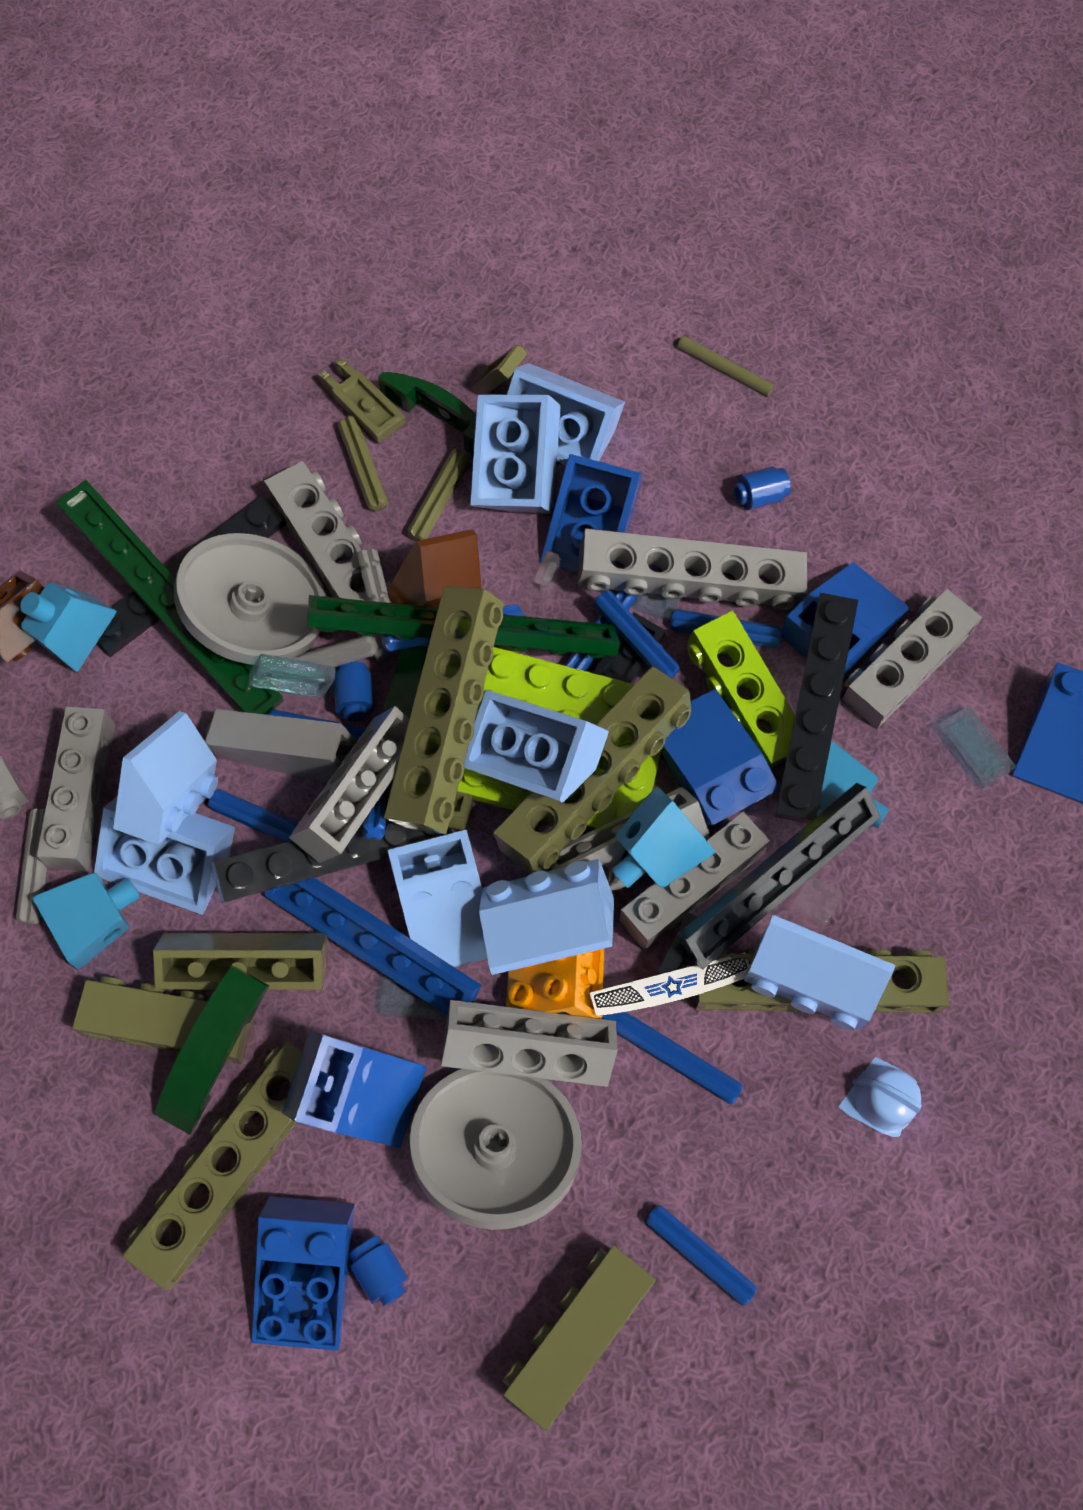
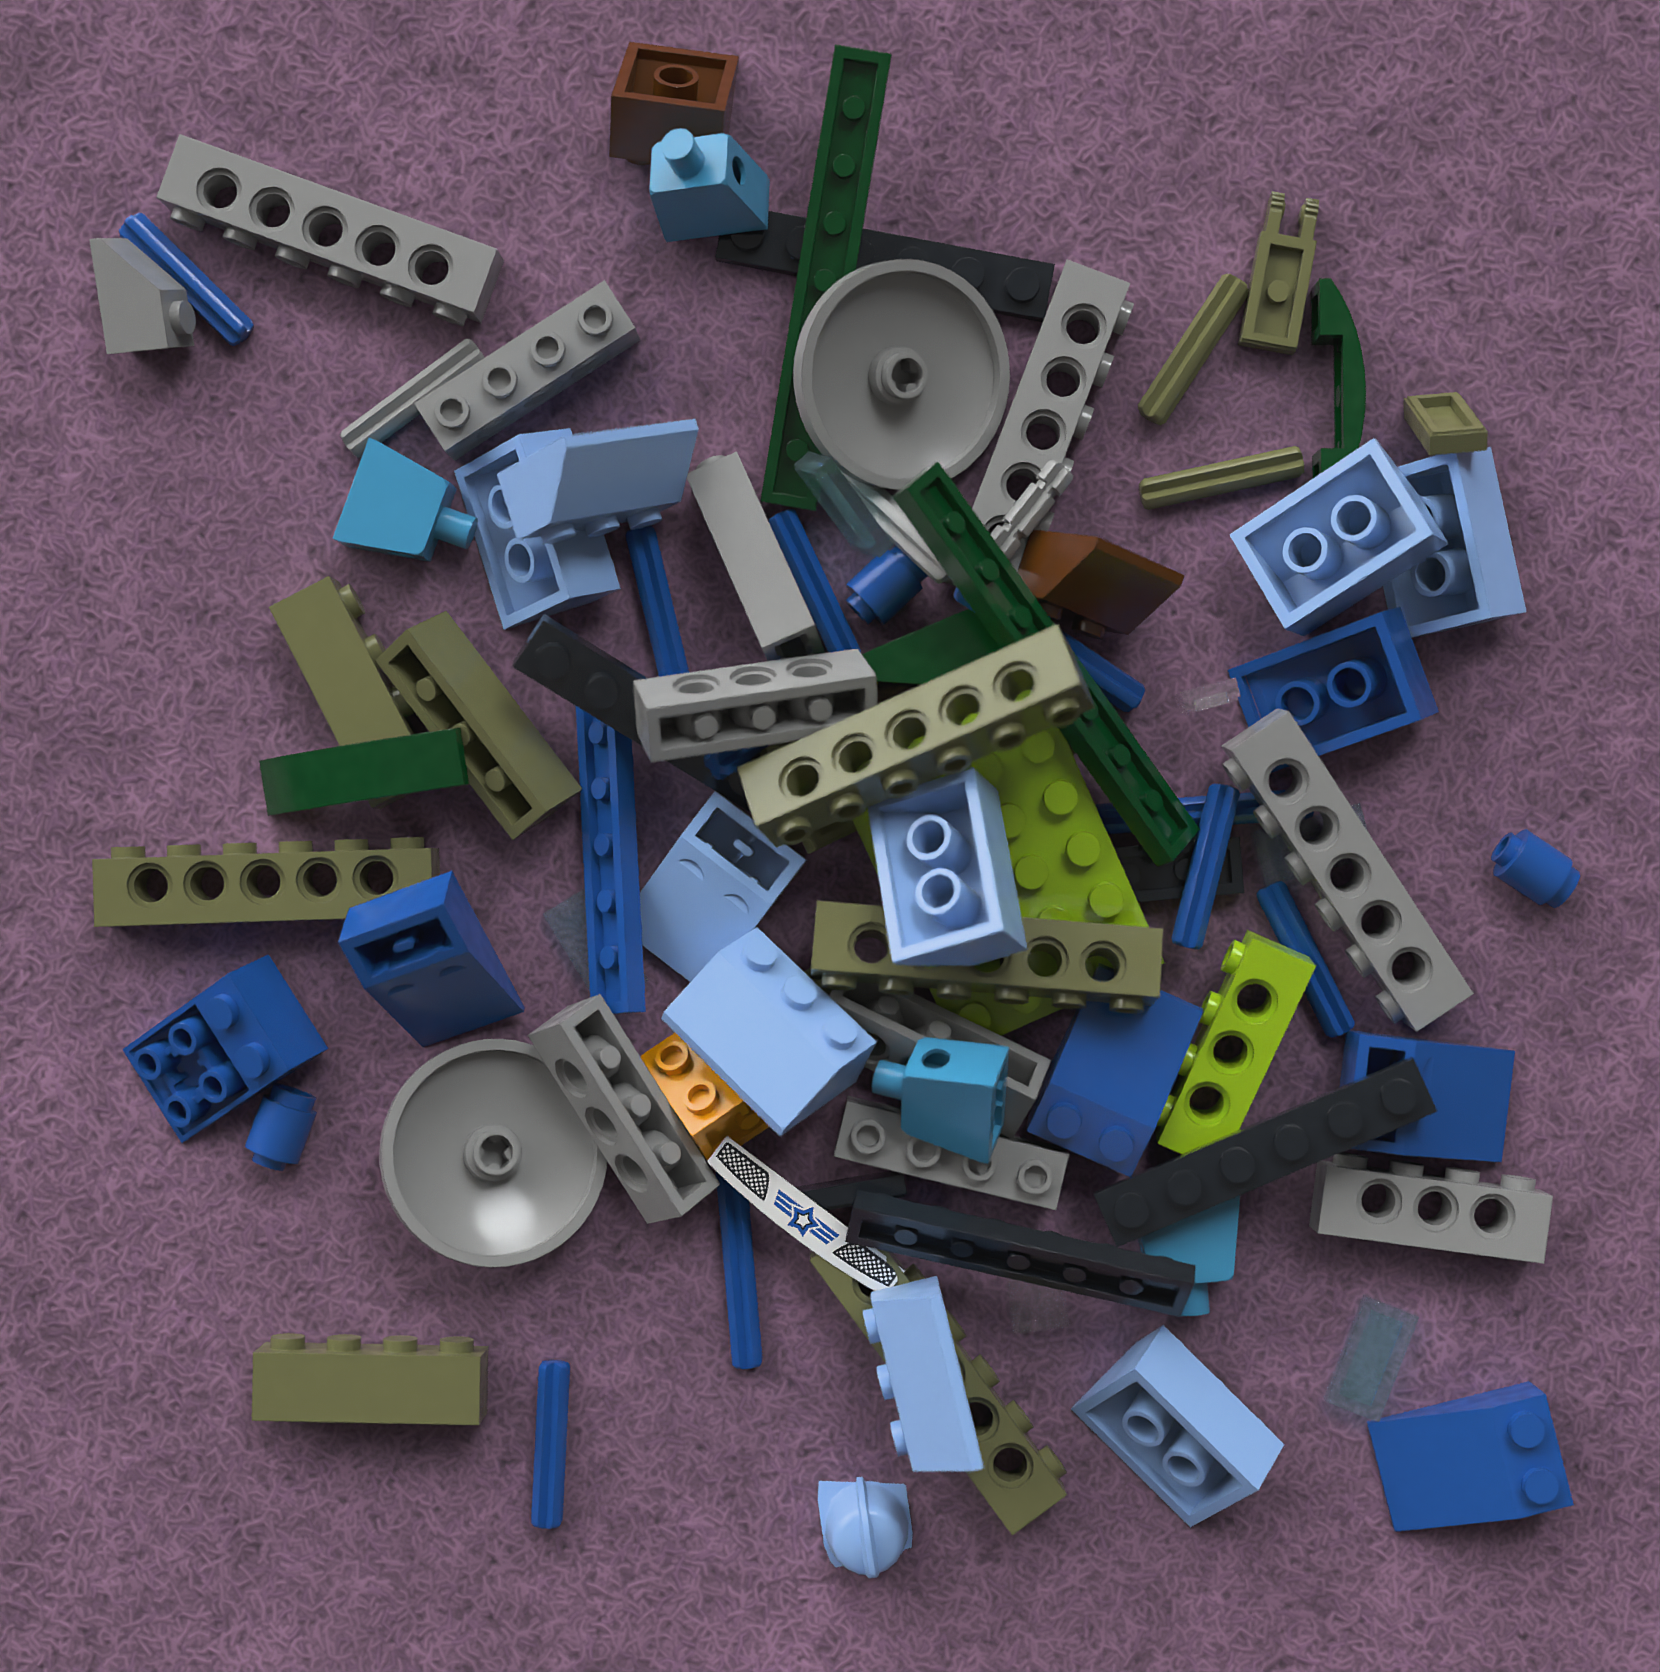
camera: 55 degrees right, 20 degrees up
none -> light blue slope [1071,1325,1284,1527]

